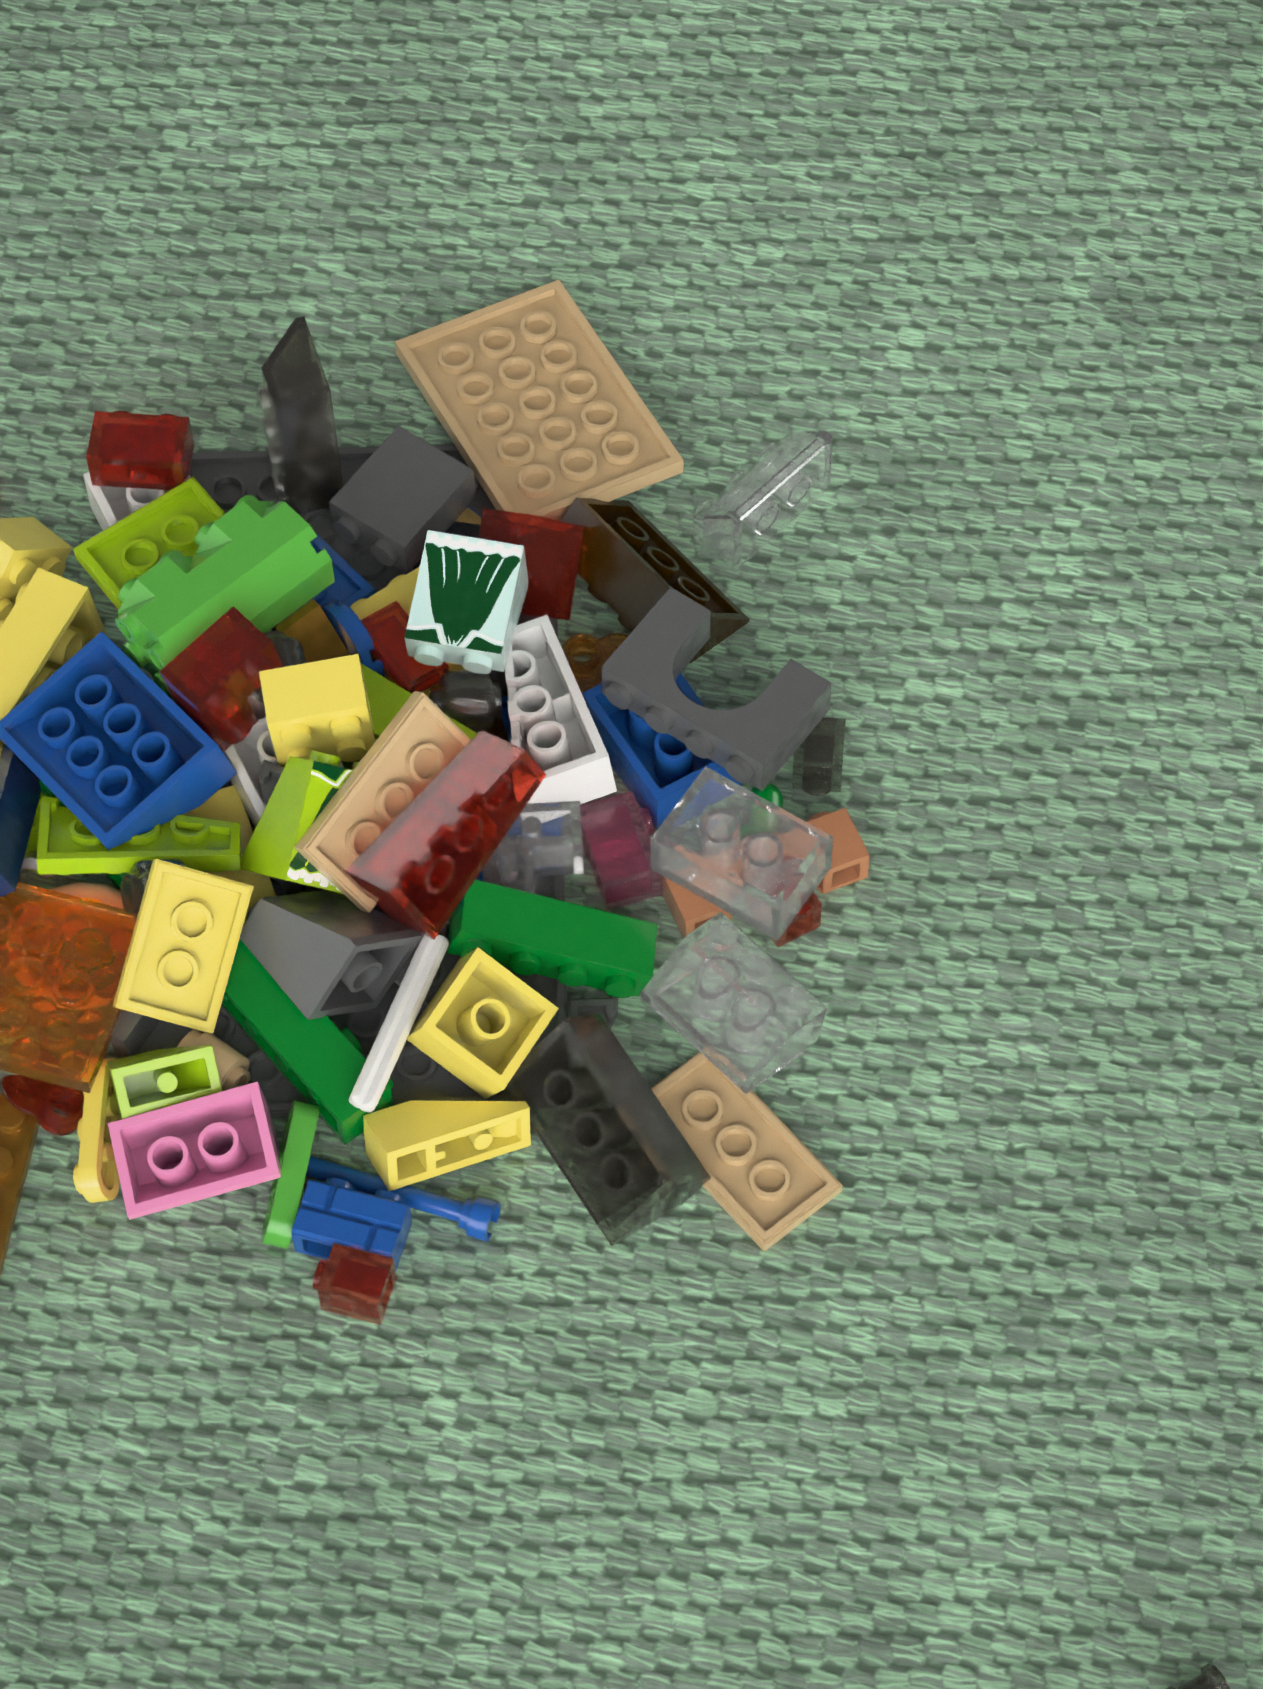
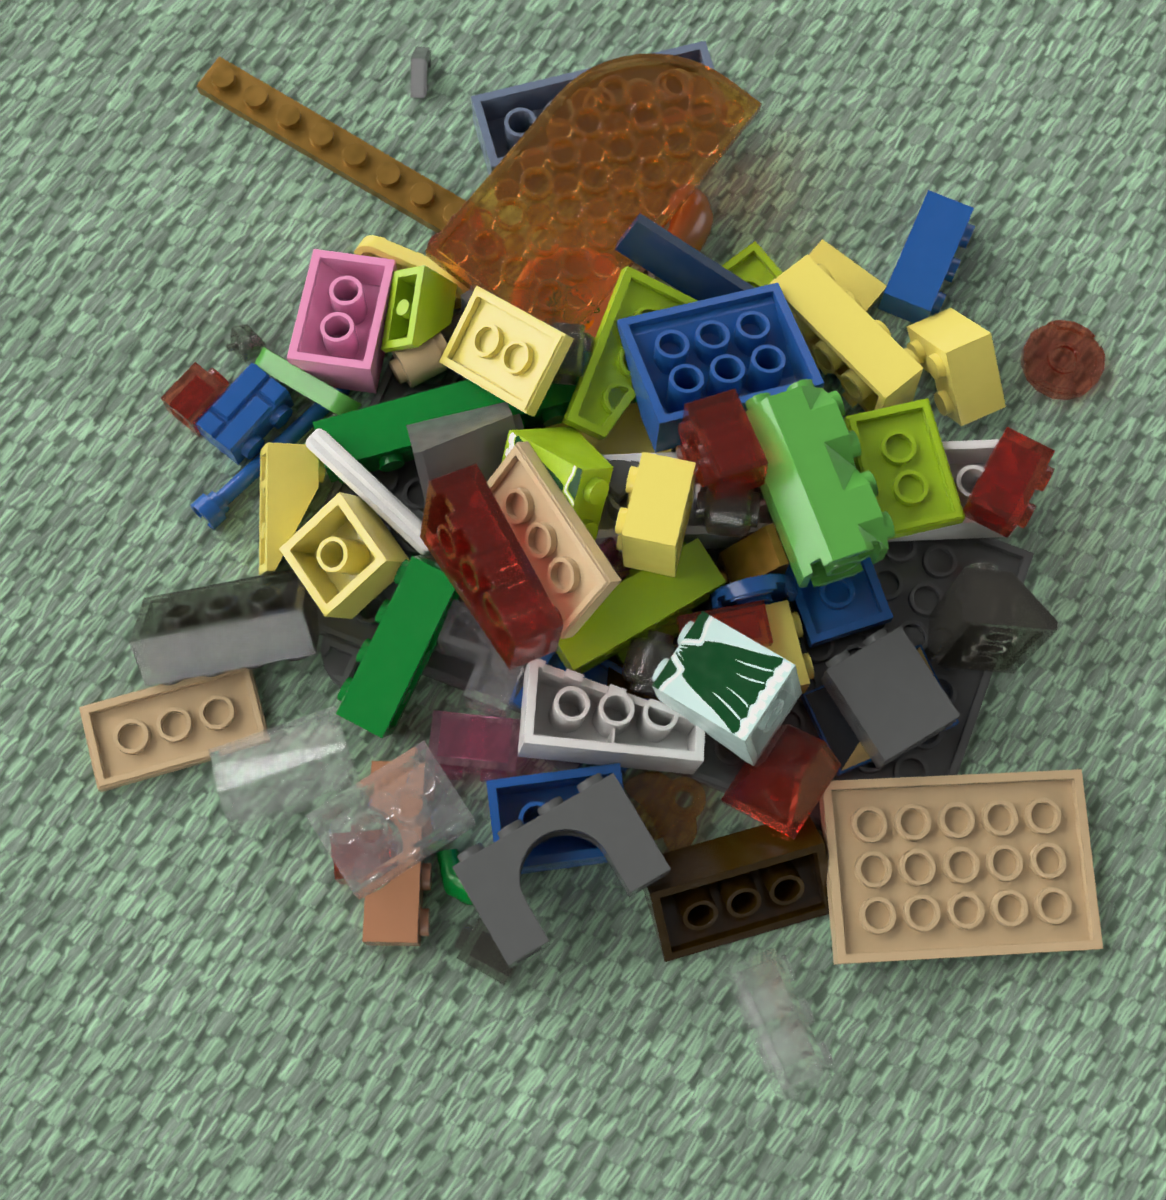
camera: 110 degrees right, 15 degrees up
none -> clear smoke piece [226,324,267,363]

